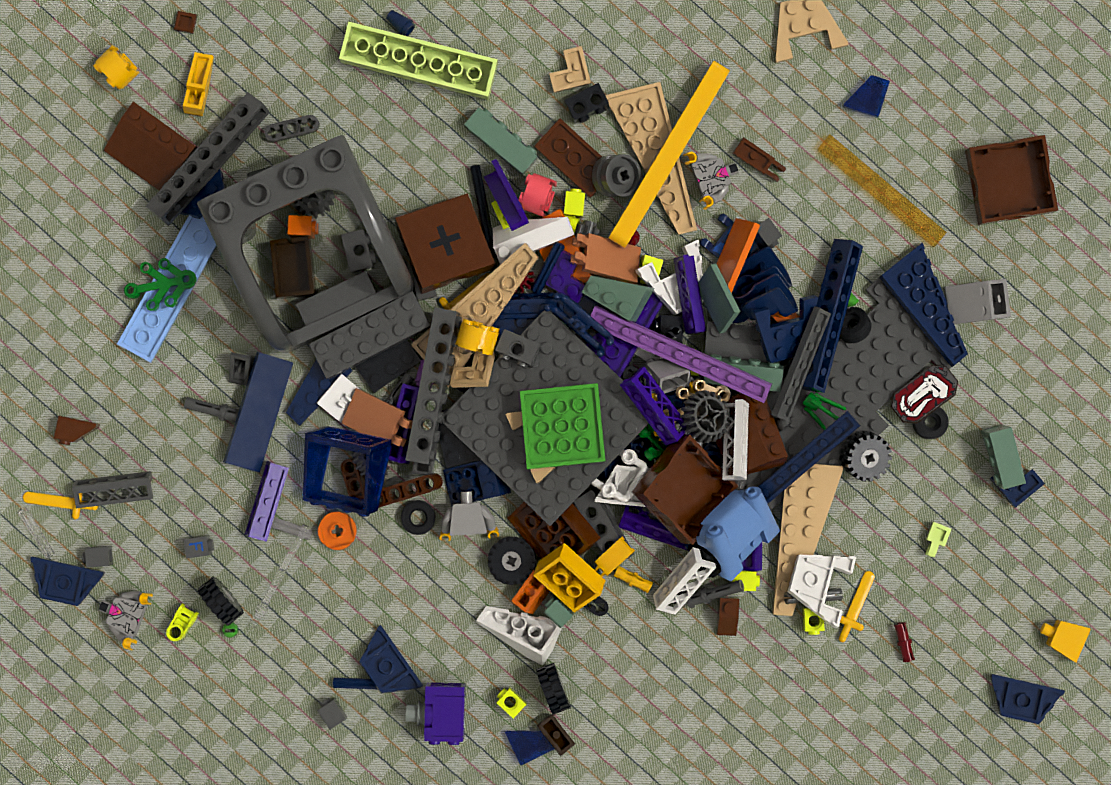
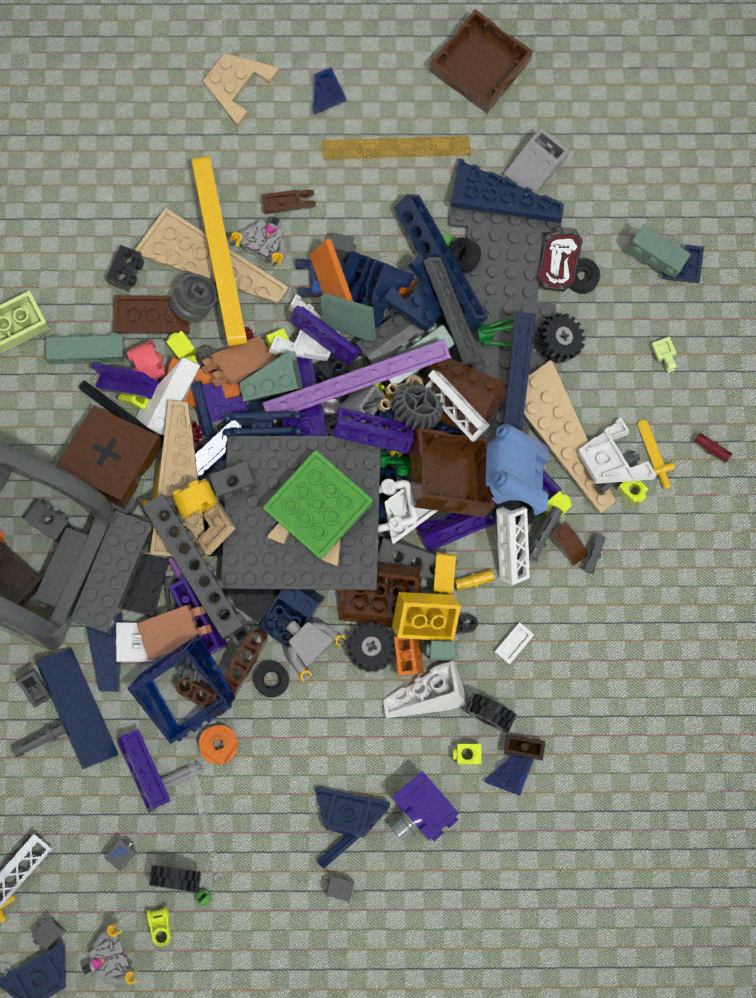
camera: 45 degrees left, 10 degrees down
tan plate [549,46,591,93] -> none
none -> white tile [494,622,534,665]
none -> dark grey pin [582,534,606,574]

